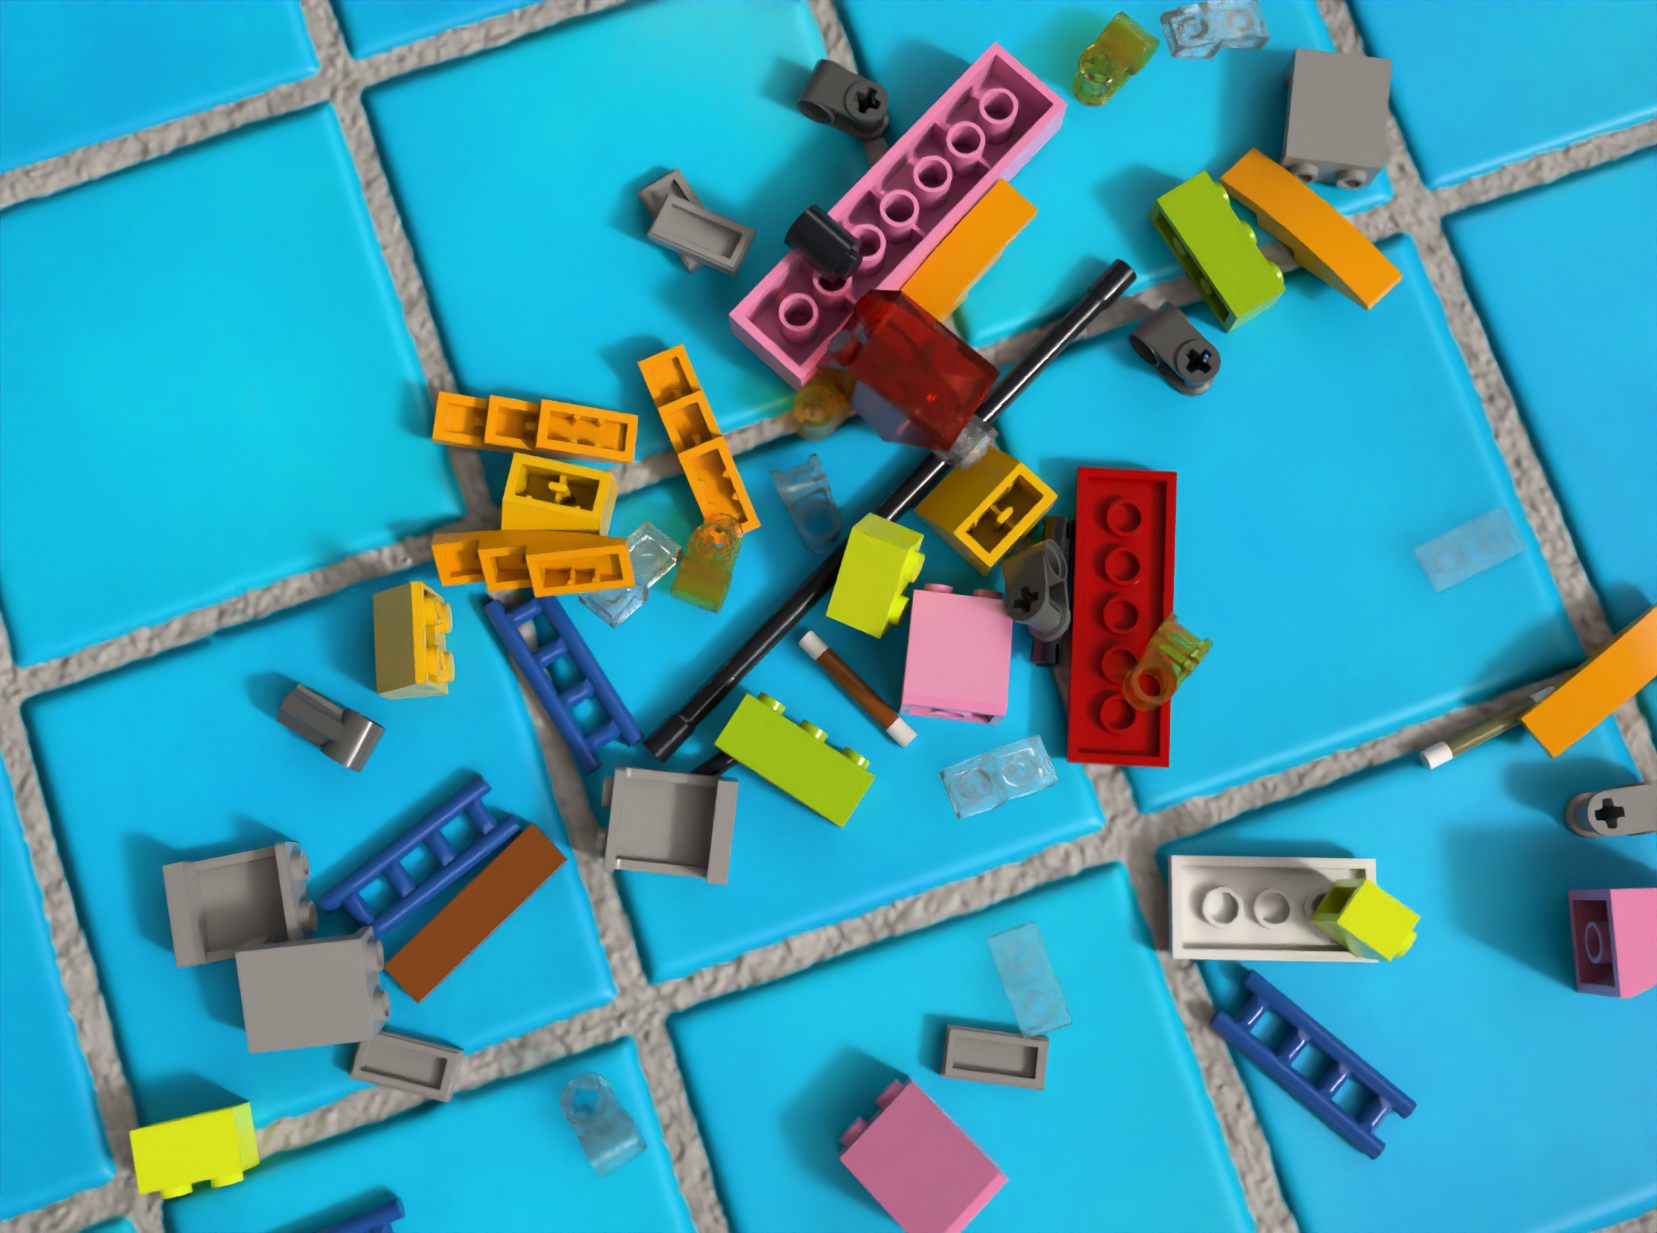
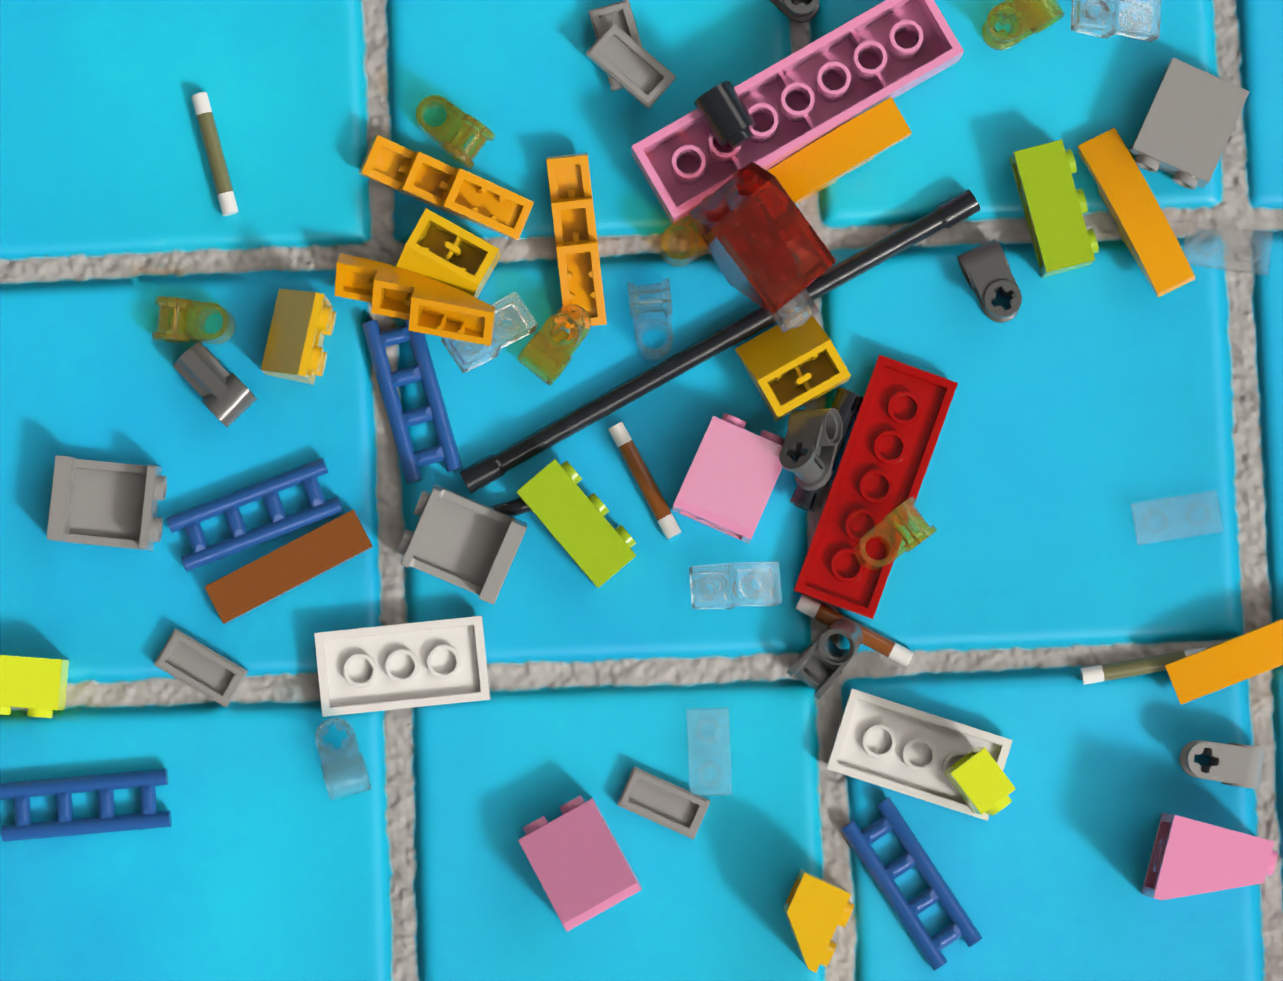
camera: 15 degrees right, 5 degrees up
light grey panel [235,926,391,1054] -> none
neon yellow brick [826,512,925,639] -> none
none -> clear yellow piece [152,296,236,344]
none -> olive bar [191,92,239,216]
none -> white plate [314,616,491,717]
none -> clear yellow piece [416,95,496,169]
none -> yellow slope [783,869,854,973]
none -> dark grey piece [786,618,863,699]
none -> bar [795,594,914,667]
none -> clear slope [1184,221,1273,275]

